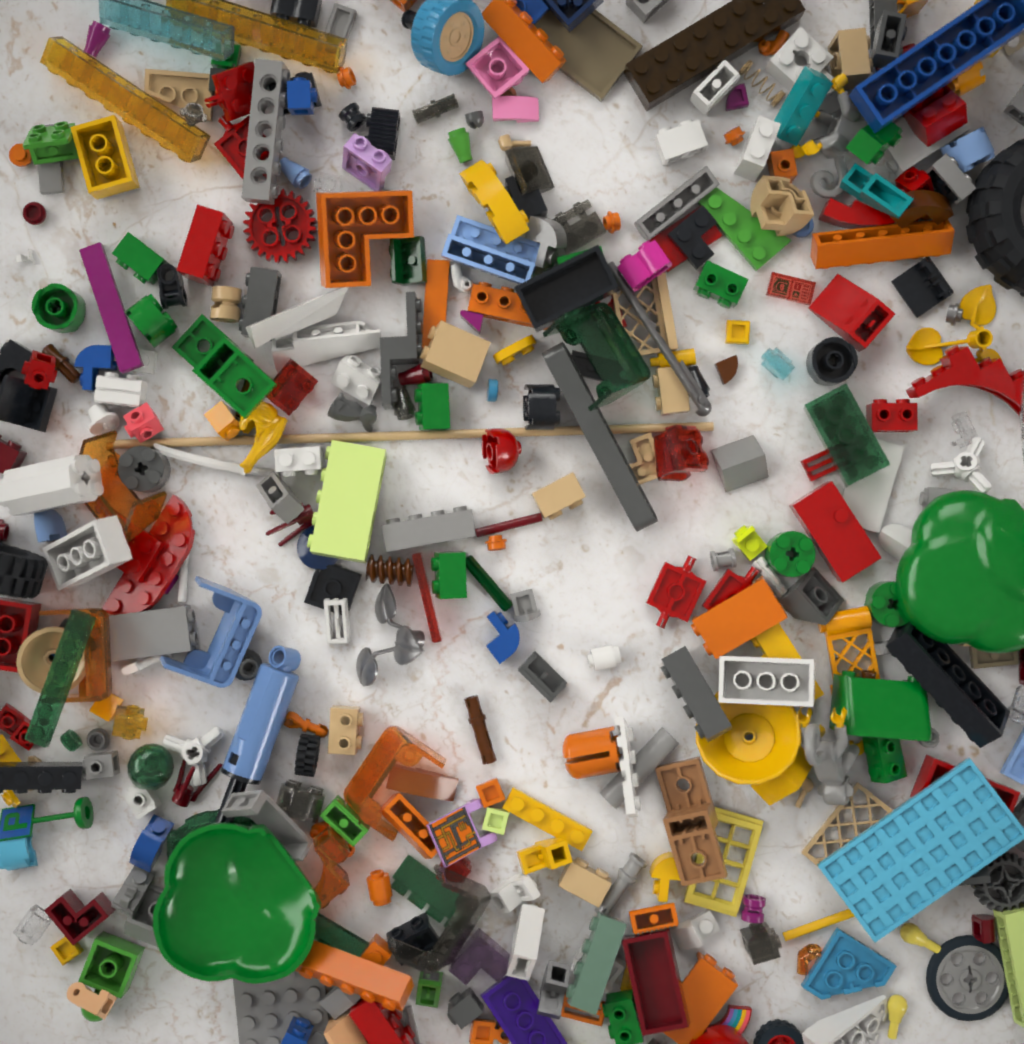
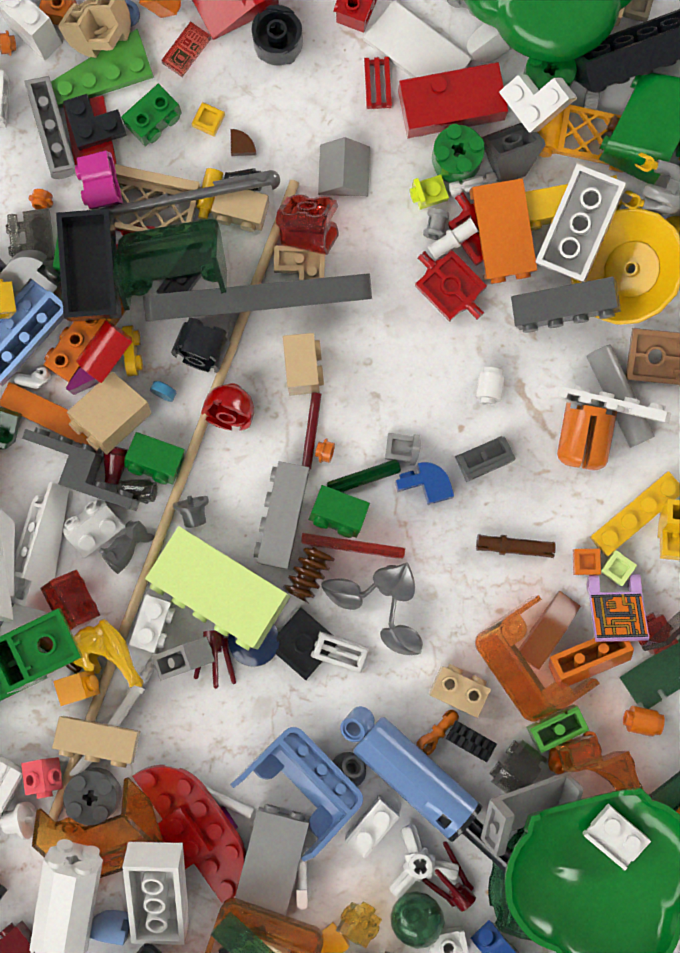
camera: 60 degrees left, 5 degrees down
clear light blue brick [761,347,795,380] -> none
clear green brick [803,384,890,488] -> none
none -> tan brick [52,716,141,768]
none -> red brick [76,319,132,383]
none -> dark grey piece [173,496,209,528]
none -> white brick [345,796,400,858]
none -> white pin [427,218,479,260]
none -> white brick [499,75,577,133]
none -> white plate [582,804,651,870]

